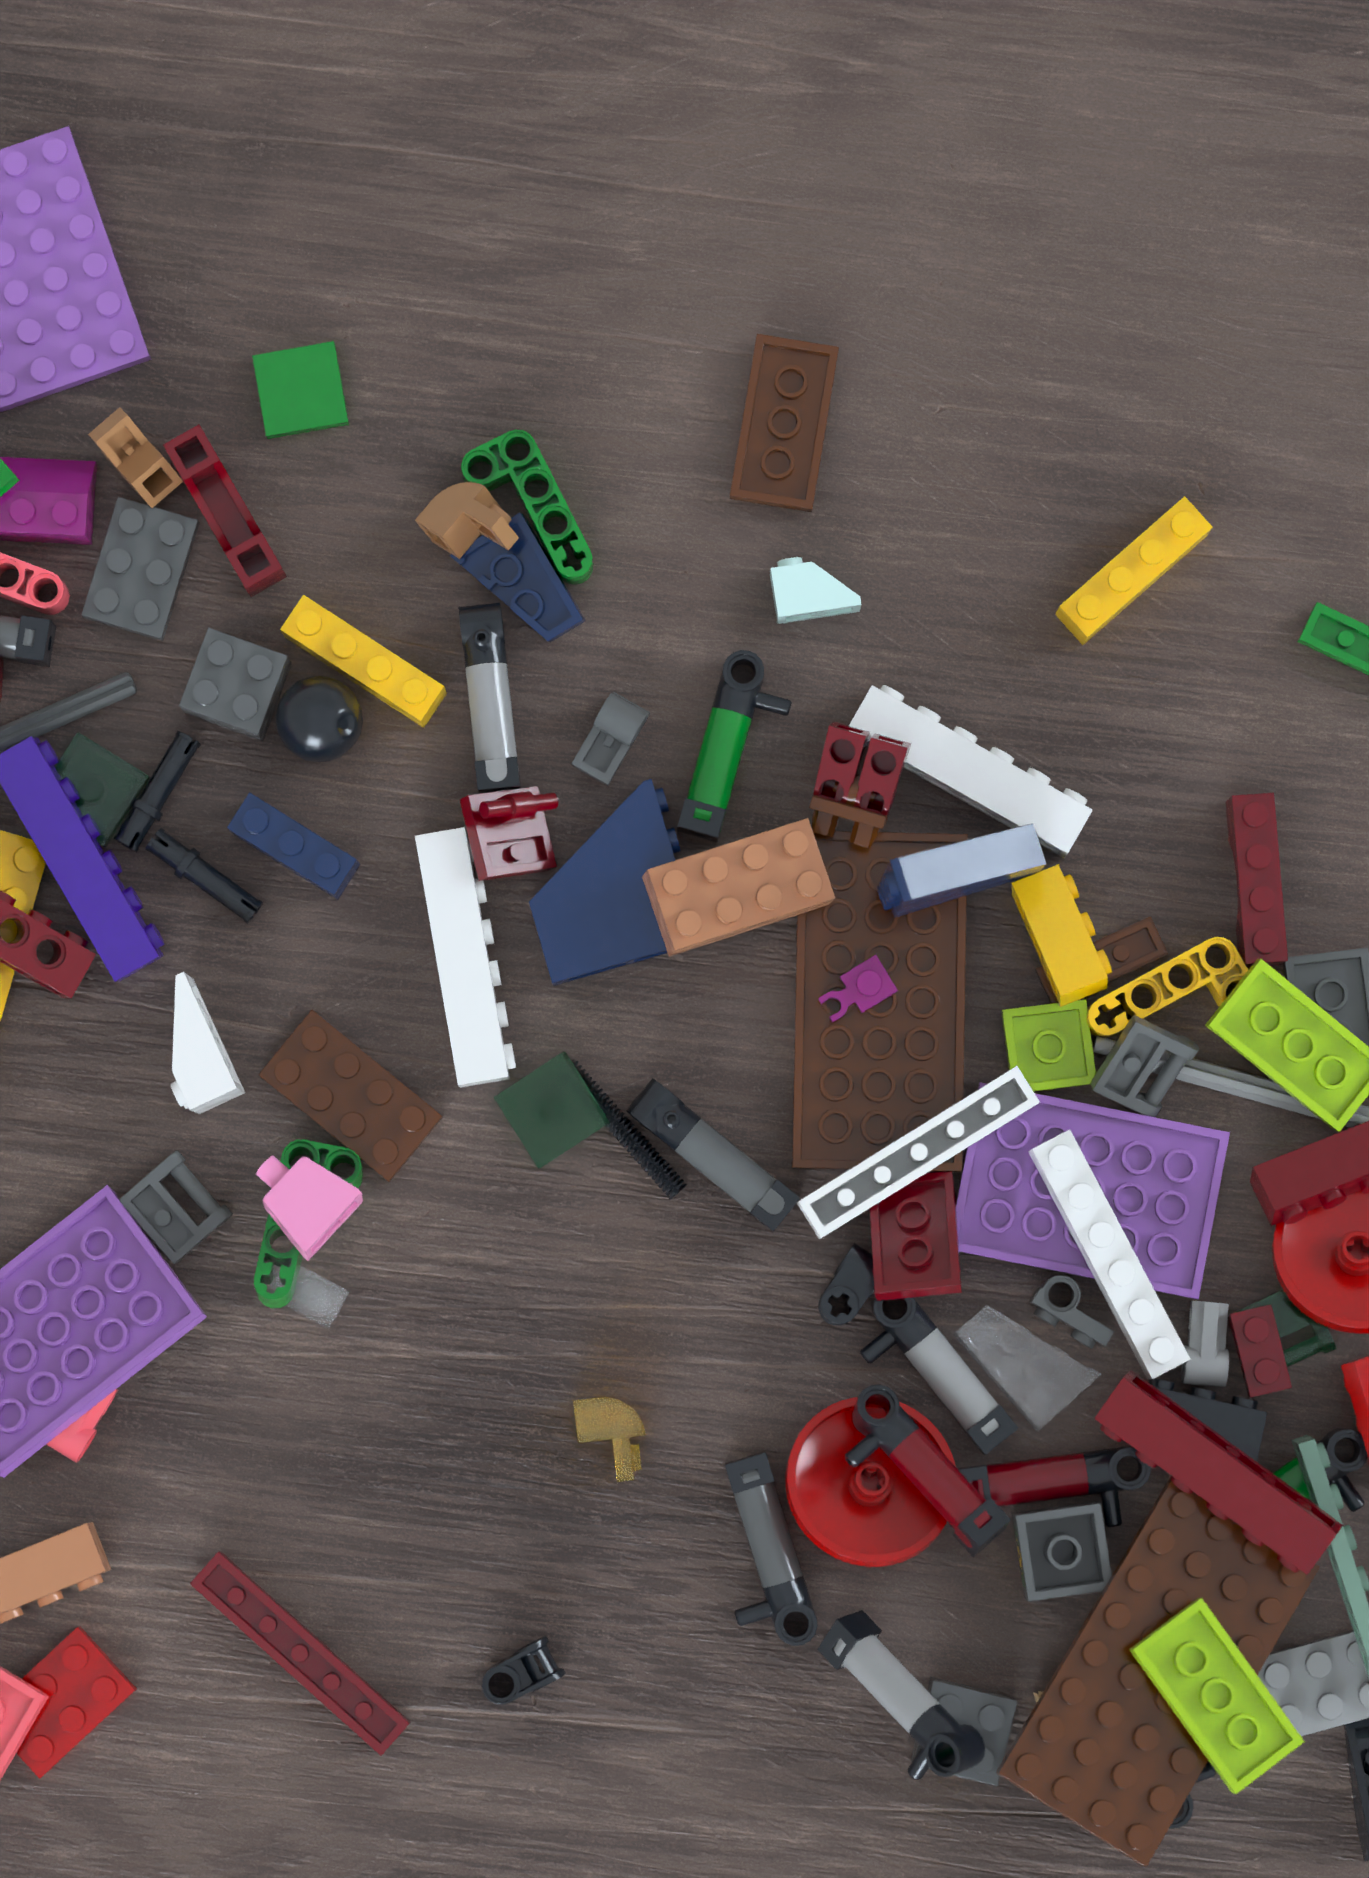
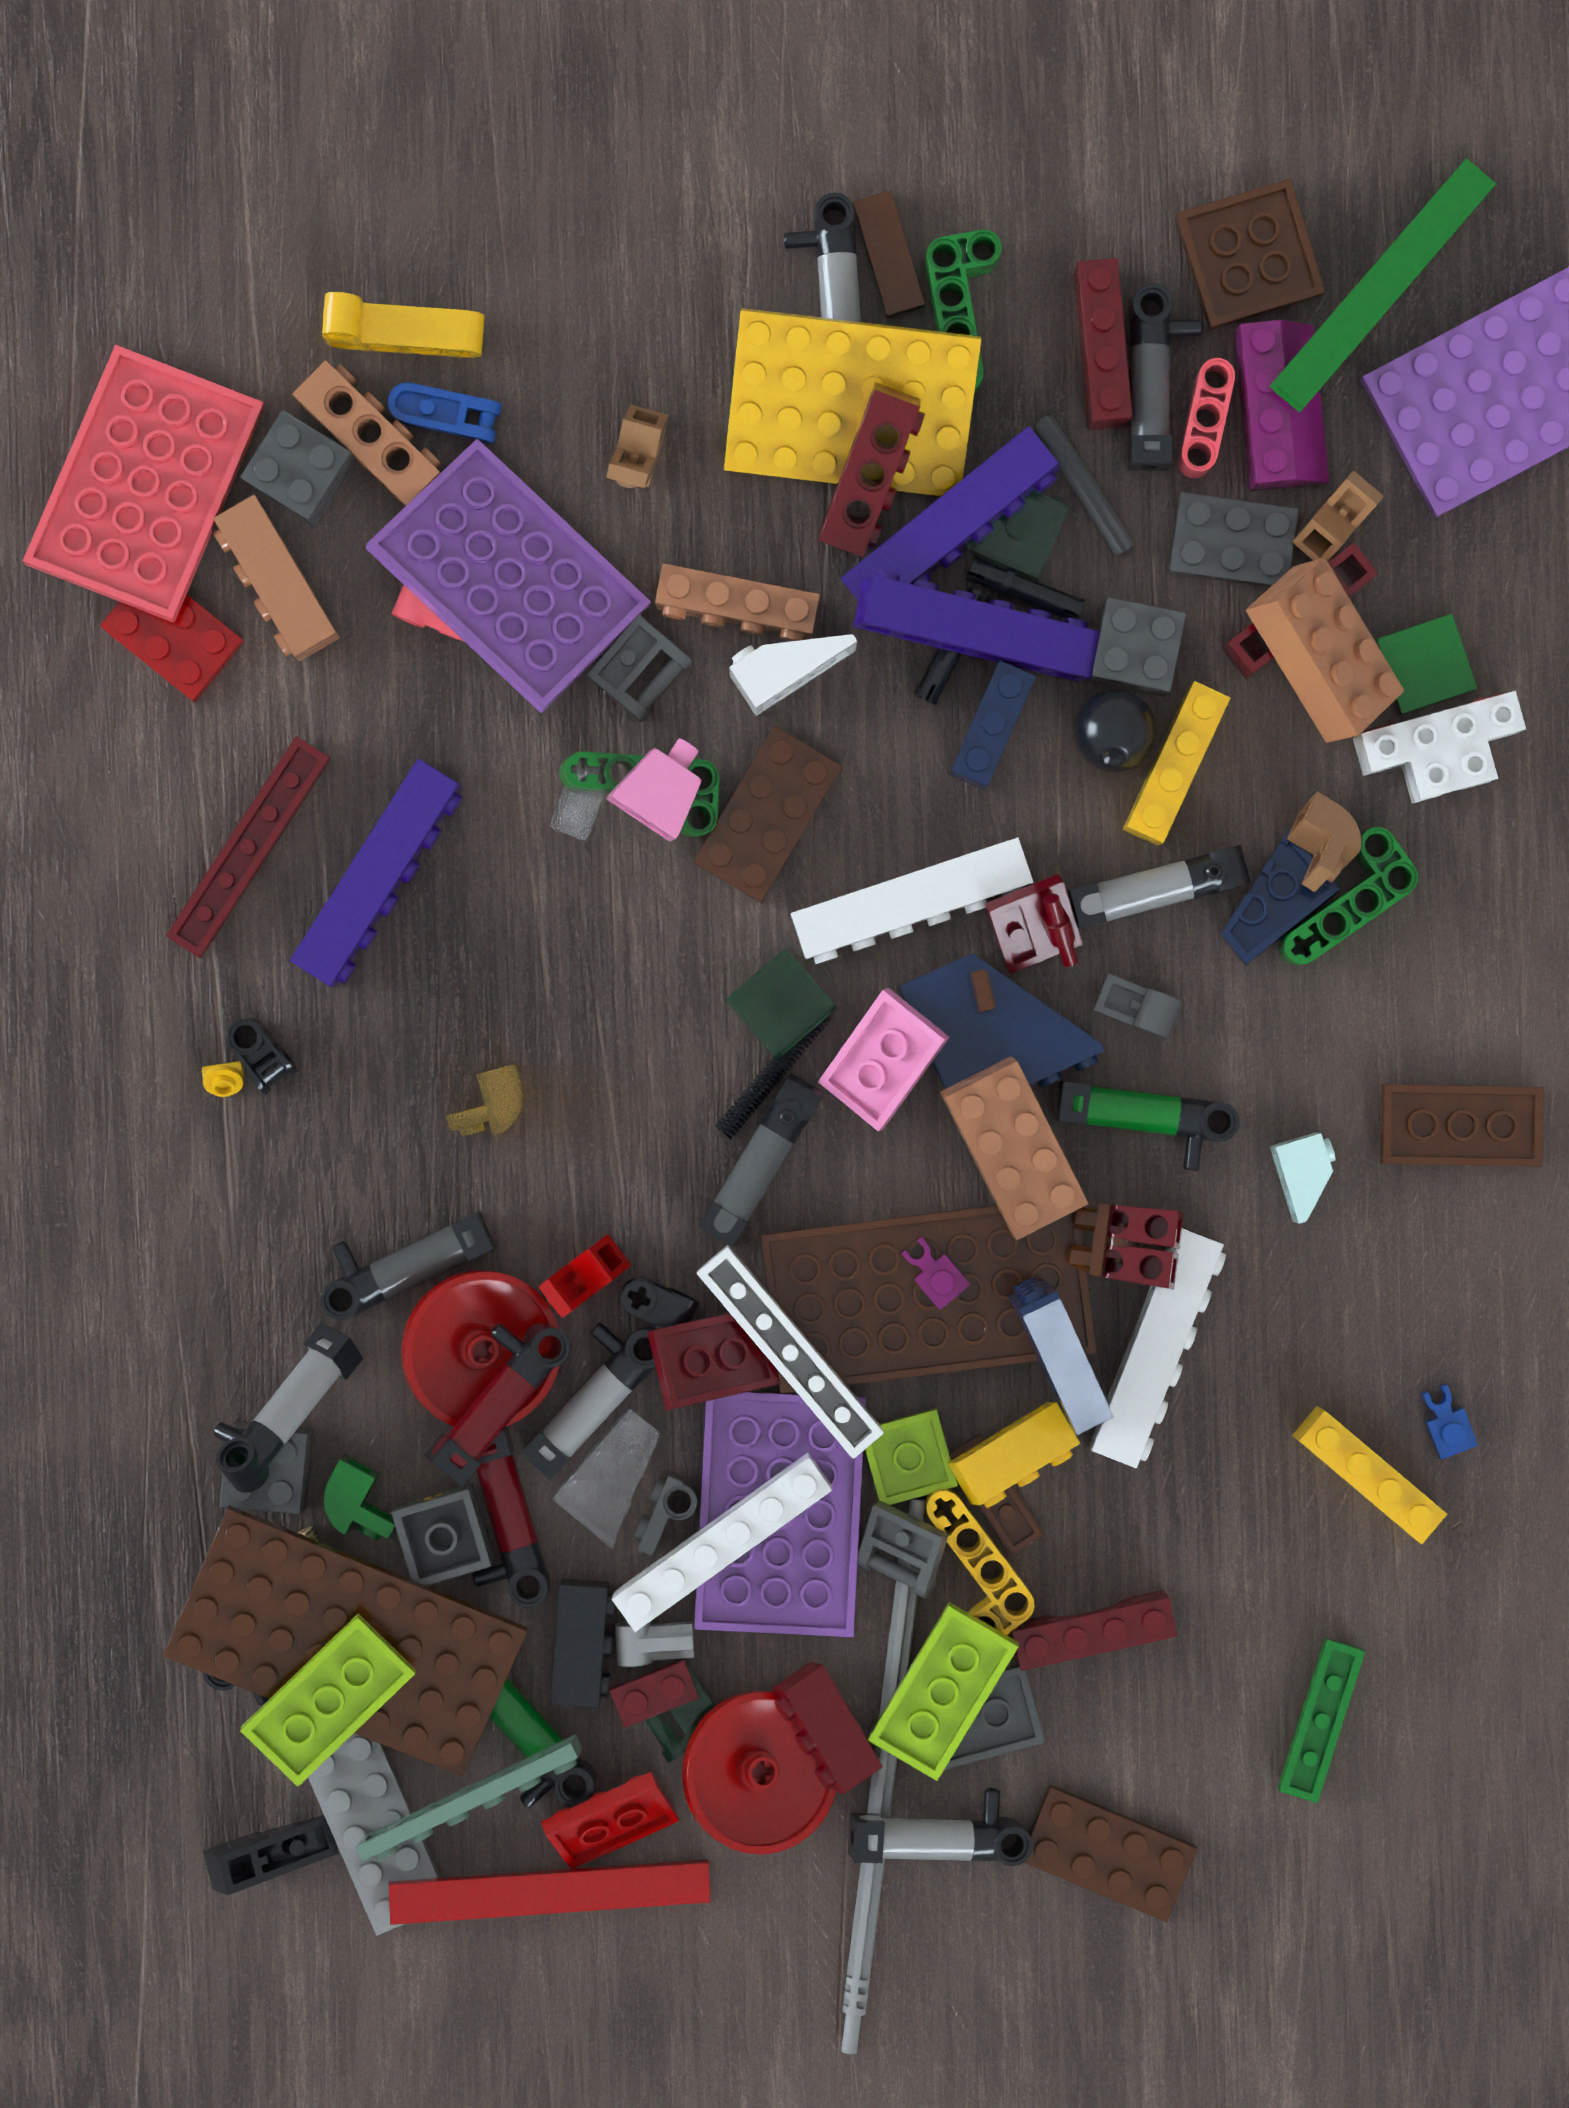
camera: 85 degrees right, 5 degrees up
dark red brick [1094,1370,1343,1575] -> none
none -> yellow plate [202,1061,245,1097]
none -> dark purple brick [289,758,463,987]
none -> green brick [324,1455,396,1540]
none -> red brick [538,1234,632,1318]
none -> nougat brick [655,563,820,642]
none -> bright pink plate [818,988,950,1132]
none -> dark purple brick [853,571,1100,682]
none -> reddish brown tile [969,969,996,1012]
none -> nougat brick [1246,557,1404,743]
none -> white piece [1353,691,1526,804]
none -> blue plate [1420,1383,1478,1460]

